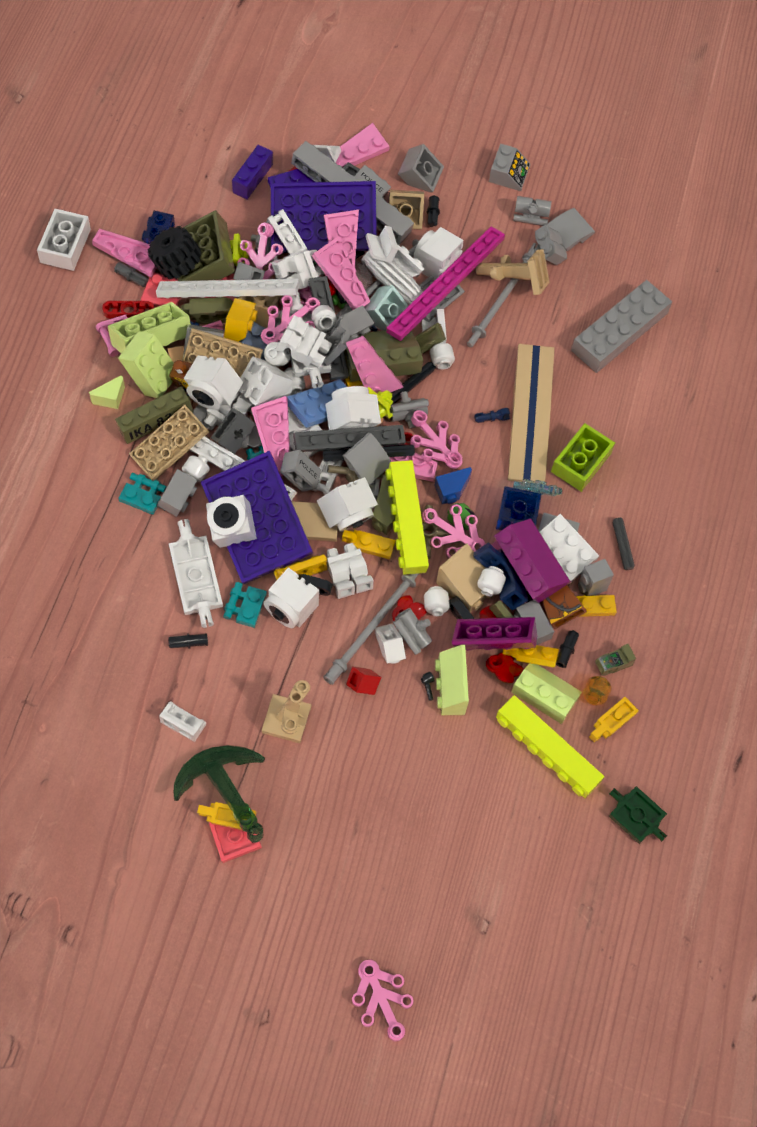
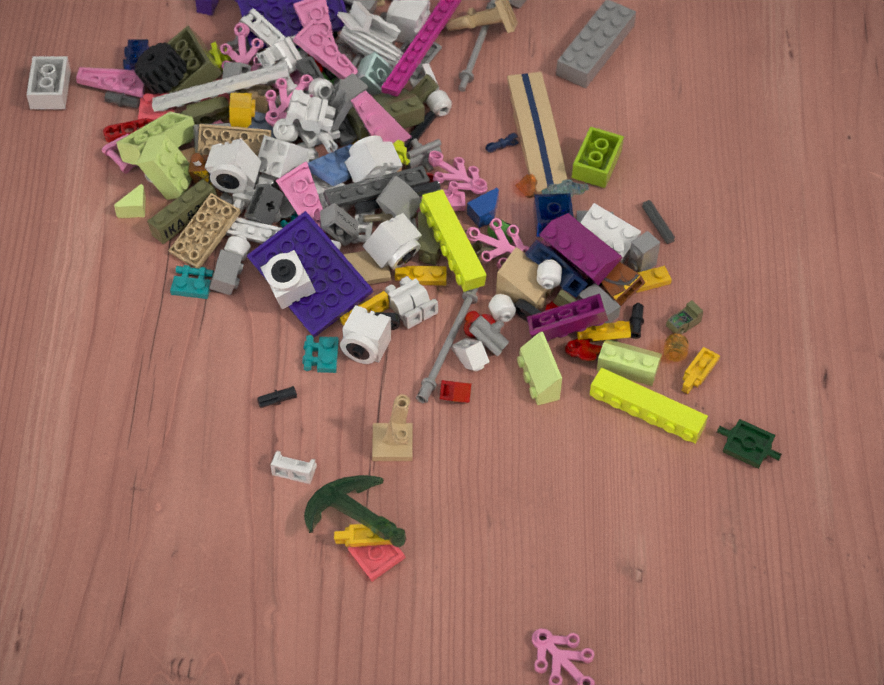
camera: 10 degrees left, 10 degrees down
white plate [169,519,223,628] -> none
black hand [421,672,435,701] -> none
none -> clear orange tile [515,174,537,198]

